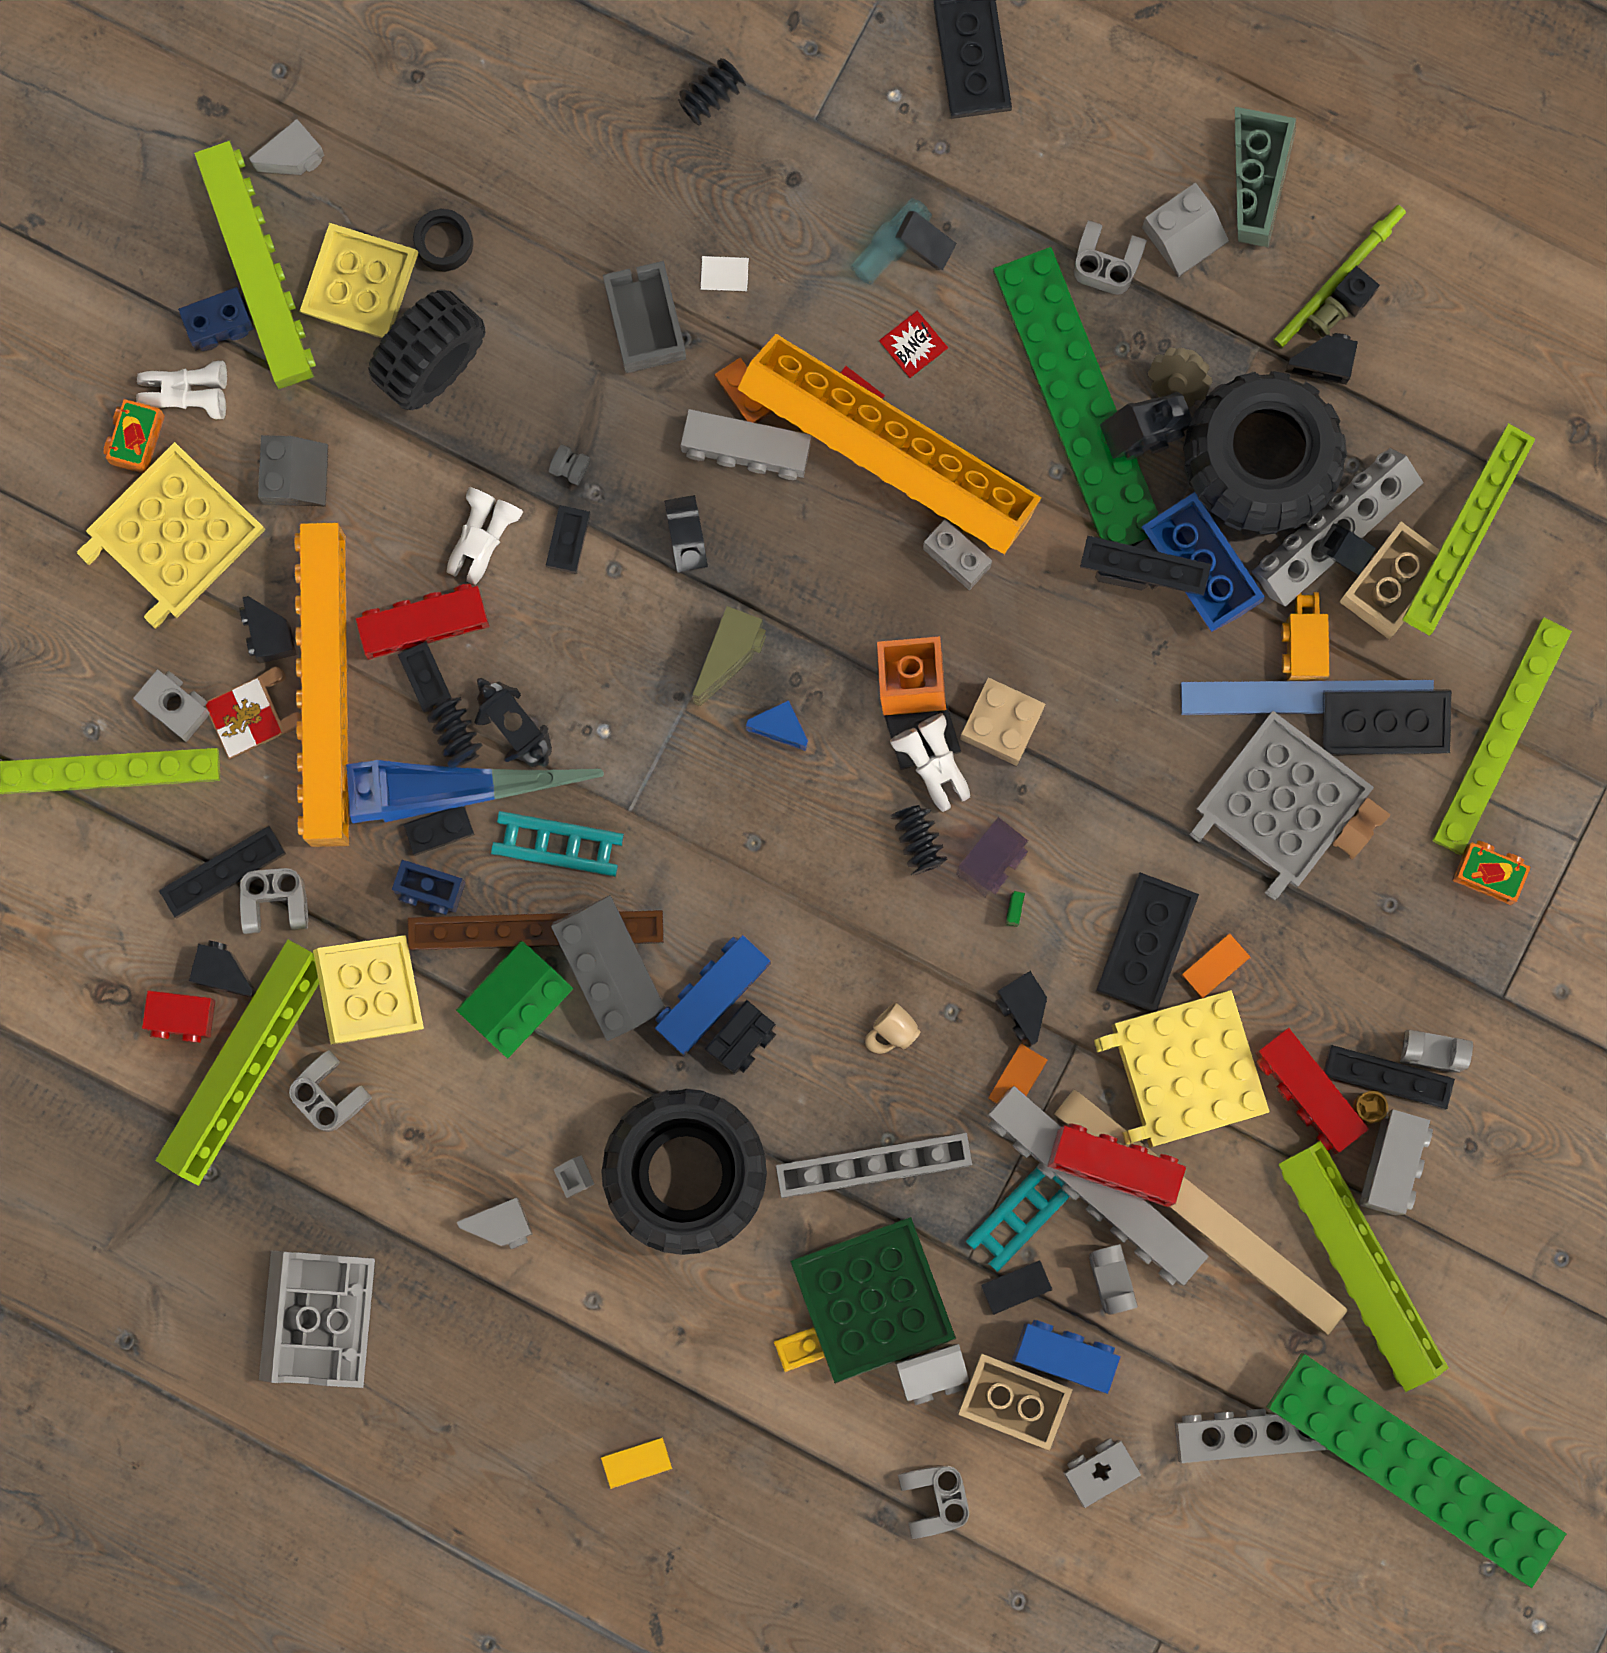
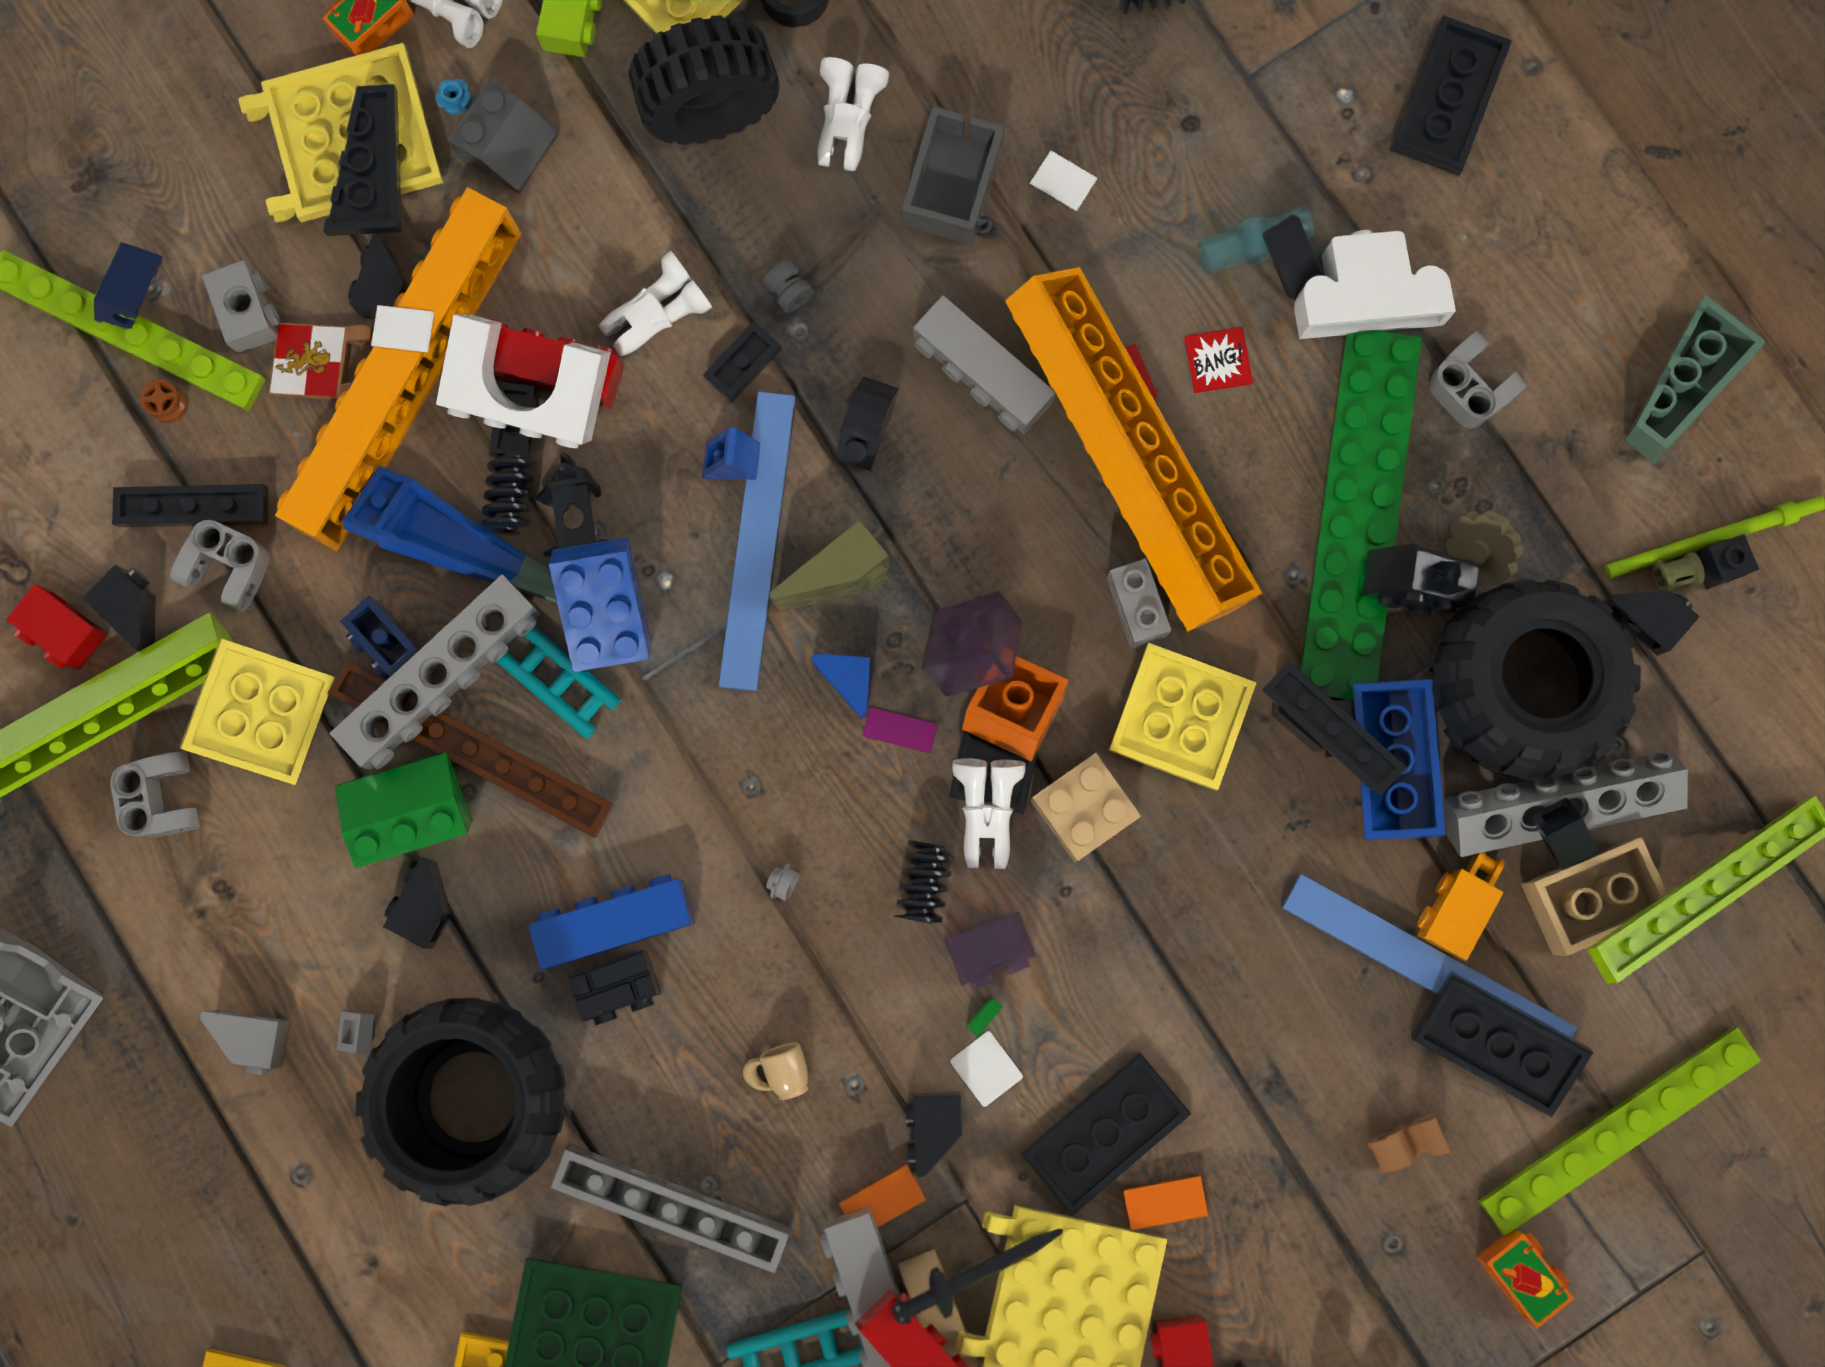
camera: 35 degrees right, 0 degrees up
black plate [404,806,475,856] -> none
dark grey slope [551,895,665,1041] -> none
orange plate [715,357,773,423] -> none
light grey slope [1142,183,1229,277] -> none
light grey plate [1189,711,1374,900] -> none
none -> dark blue hinge [94,242,163,329]
none -> dark orange wheel [140,379,188,423]
none -> black wing [323,84,402,236]
none -> light grey brick [329,574,540,770]
none -> white sticker [371,305,434,352]
none -> black slope [383,858,452,949]
none -> dark azure plate [435,79,472,114]
none -> white arch [436,313,611,448]
none -> blue brick [549,537,651,672]
none -> blue slope [702,427,760,480]
none -> medium blue tile [719,392,796,692]
none -> light grey plate [766,864,799,901]
none -> white piece [818,57,889,171]
none -> magenta sticker [863,707,938,753]
none -> black sword [892,1228,1063,1325]
none -> clear purple brick [922,591,1022,697]
none -> white sticker [950,1031,1023,1107]
none -> light yellow plate [1108,643,1257,791]
none -> white brick [1294,230,1456,339]

